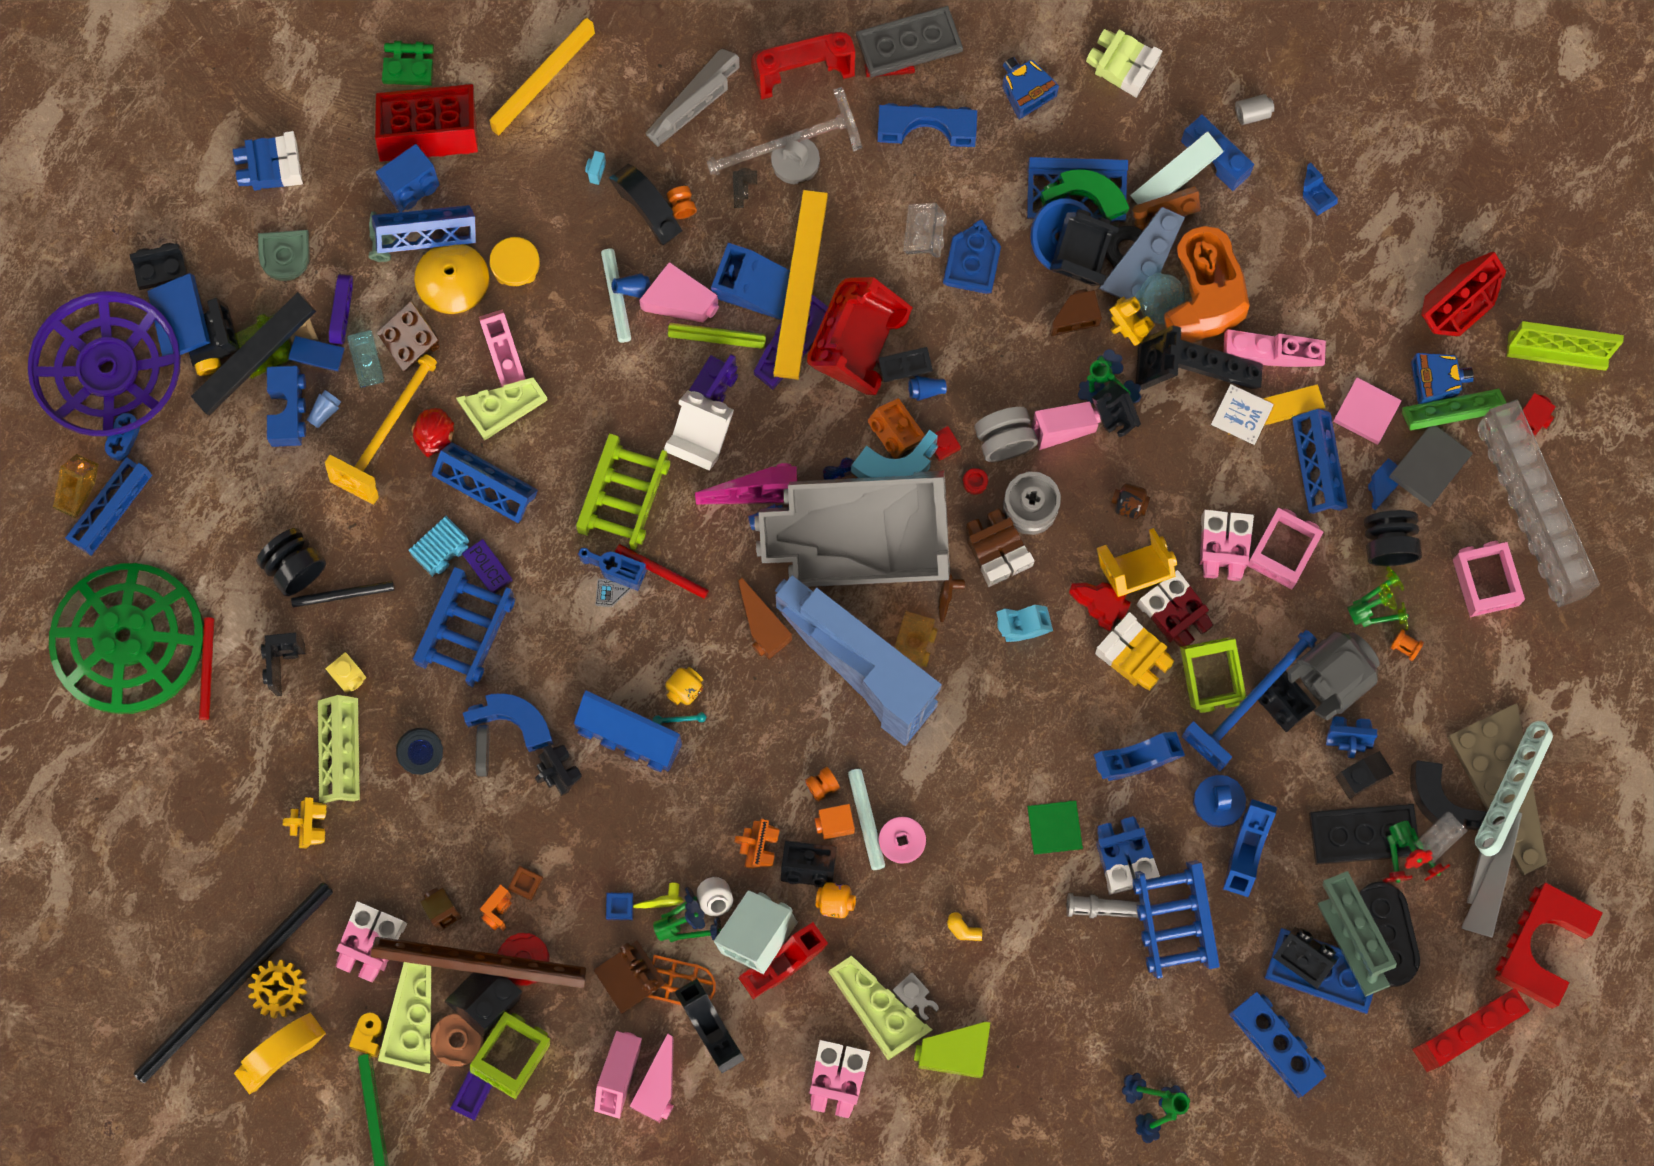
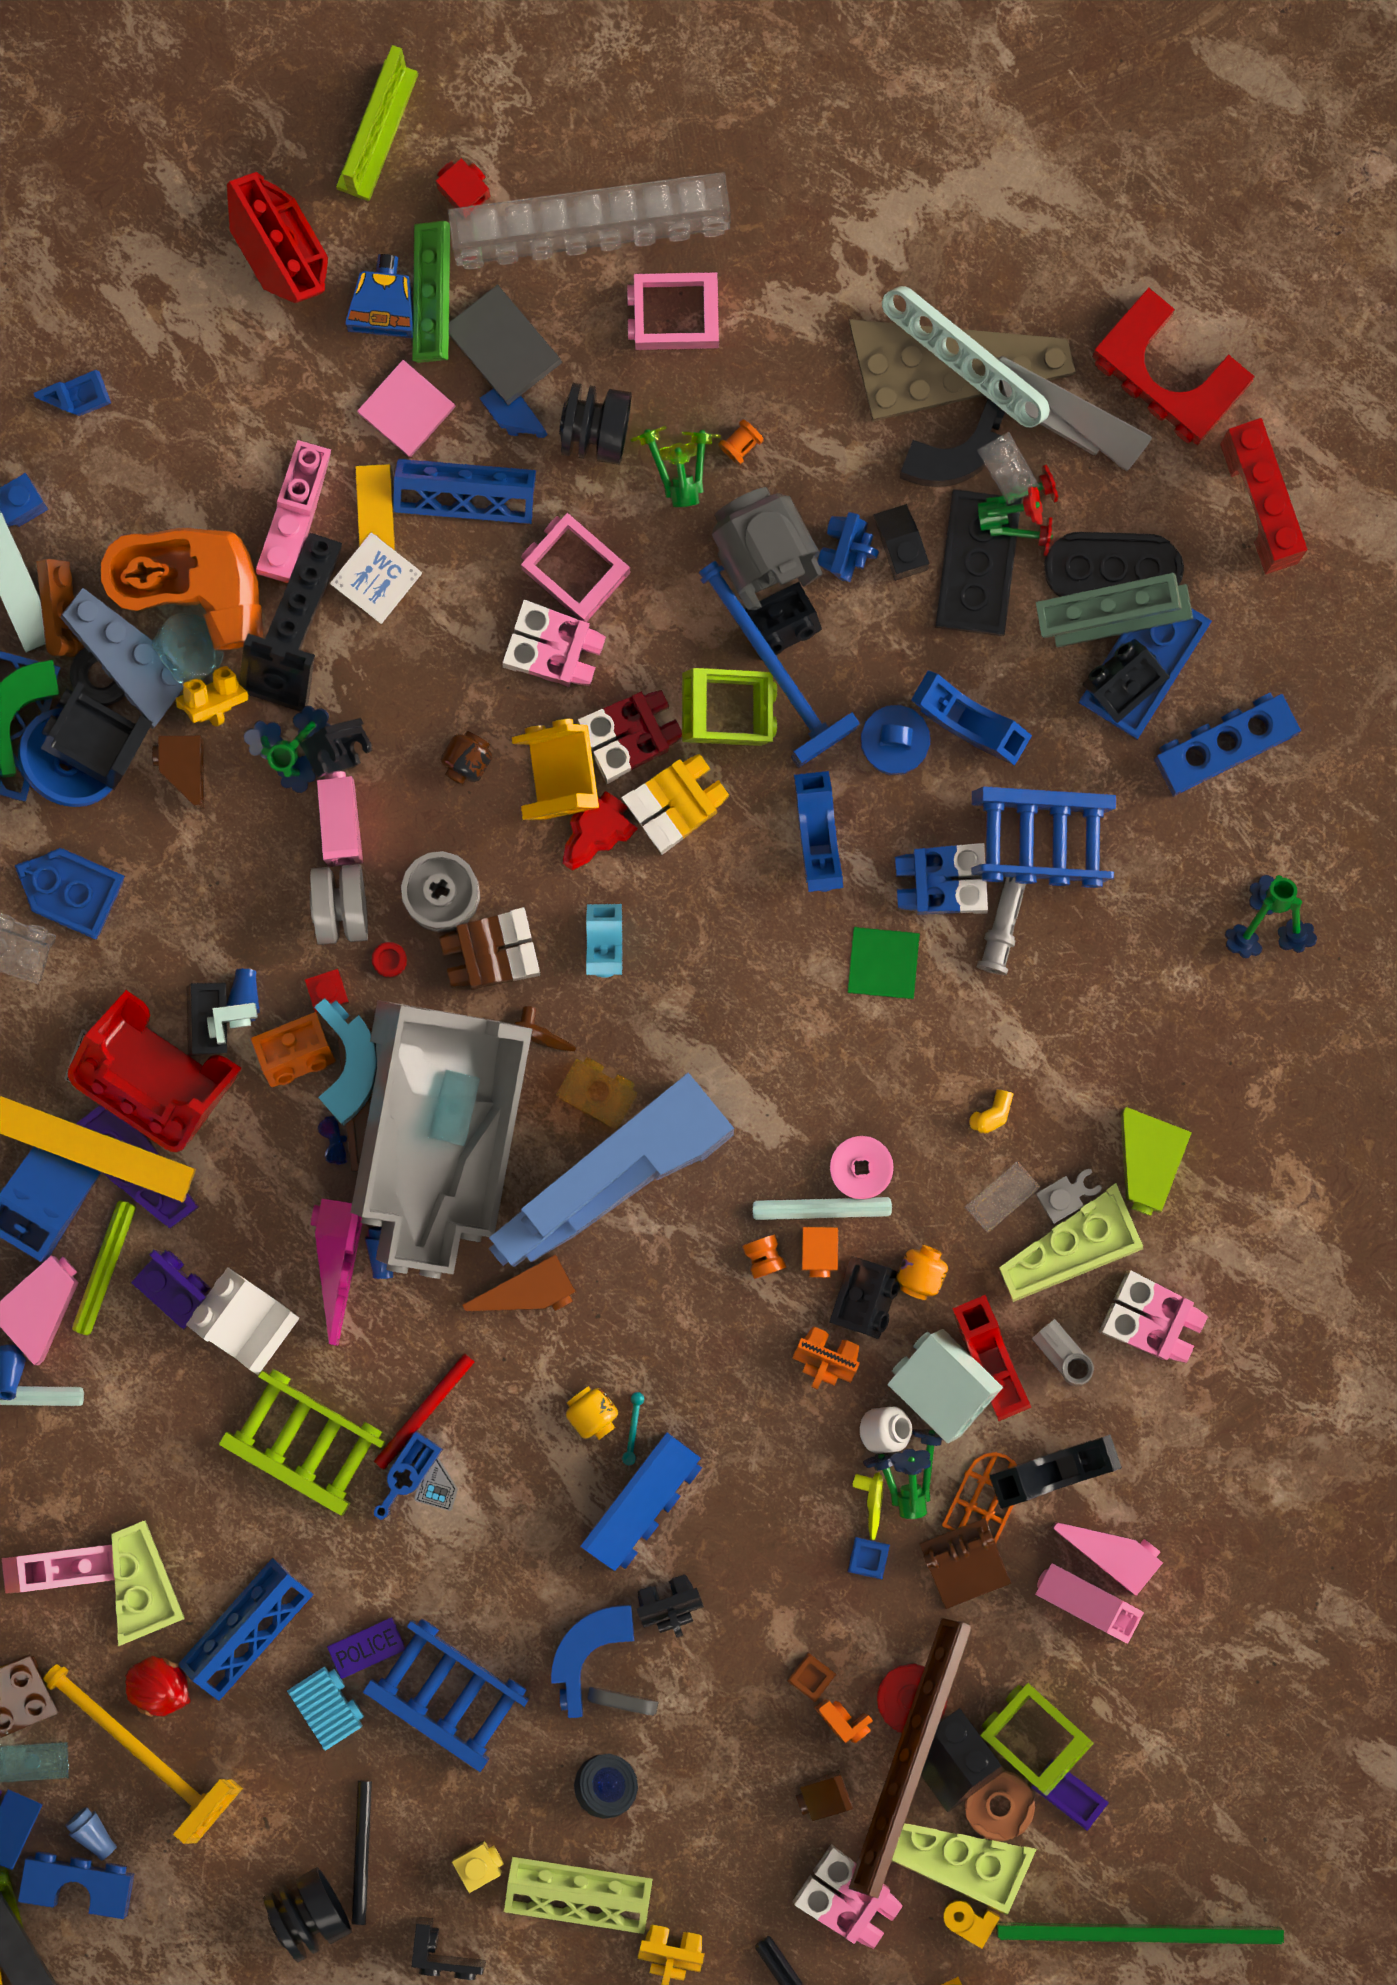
camera: 75 degrees left, 10 degrees up
none -> light aqua bracket [207,1003,258,1045]
none -> clear light blue slope [428,1069,480,1146]
none -> clear tile [964,1161,1041,1234]
none -> light grey piece [1032,1319,1094,1386]

